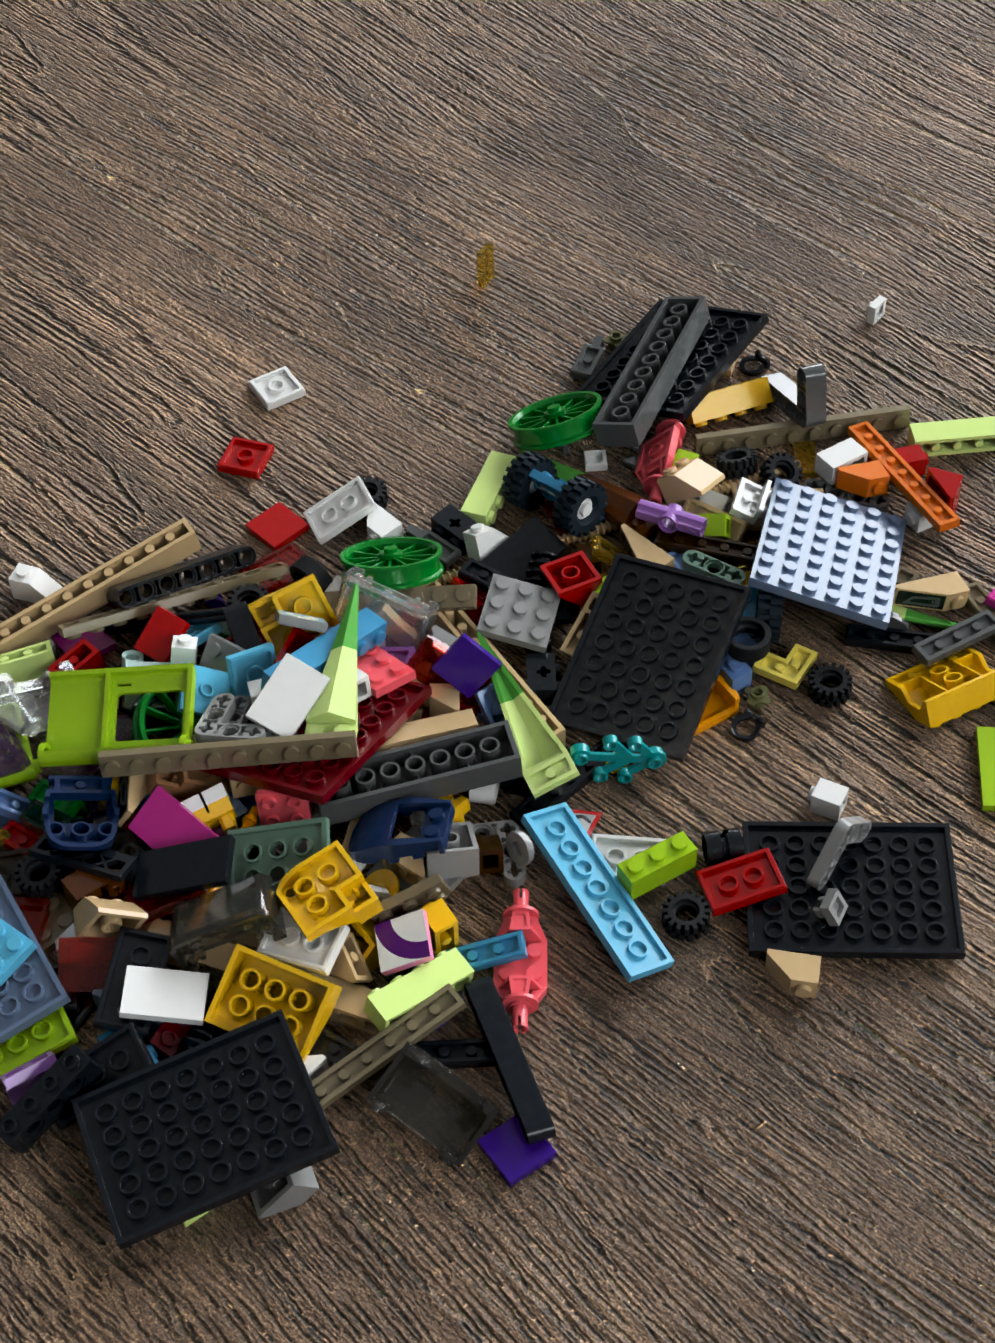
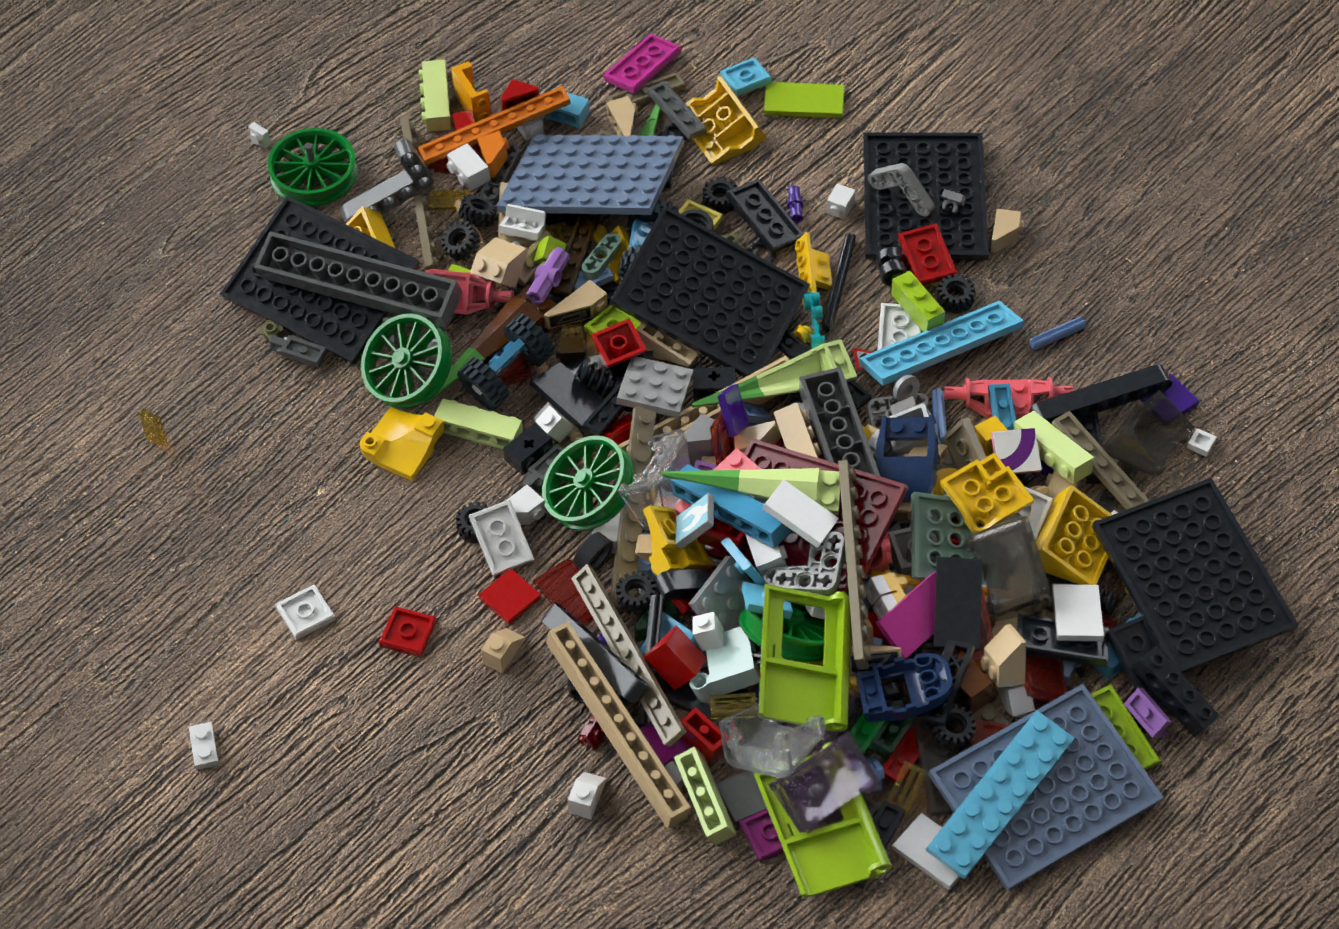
camera: 90 degrees left, 5 degrees up
none -> white plate [189,722,219,770]
none -> green wheel [267,128,357,207]
none -> yellow slope [360,407,445,481]
none -> light orange panel [451,61,492,123]
none -> tan slope [481,628,526,673]
none -> medium azure brick [544,88,590,129]
none -> black tile [725,179,804,254]
none -> dark purple pin [787,185,803,223]
none -> yellow bracket [795,232,832,307]
none -> black axle [822,233,856,331]
none -> medium blue axle [931,388,947,444]
none -> medium blue axle [1029,317,1086,350]
none -> white plate [1187,428,1217,457]

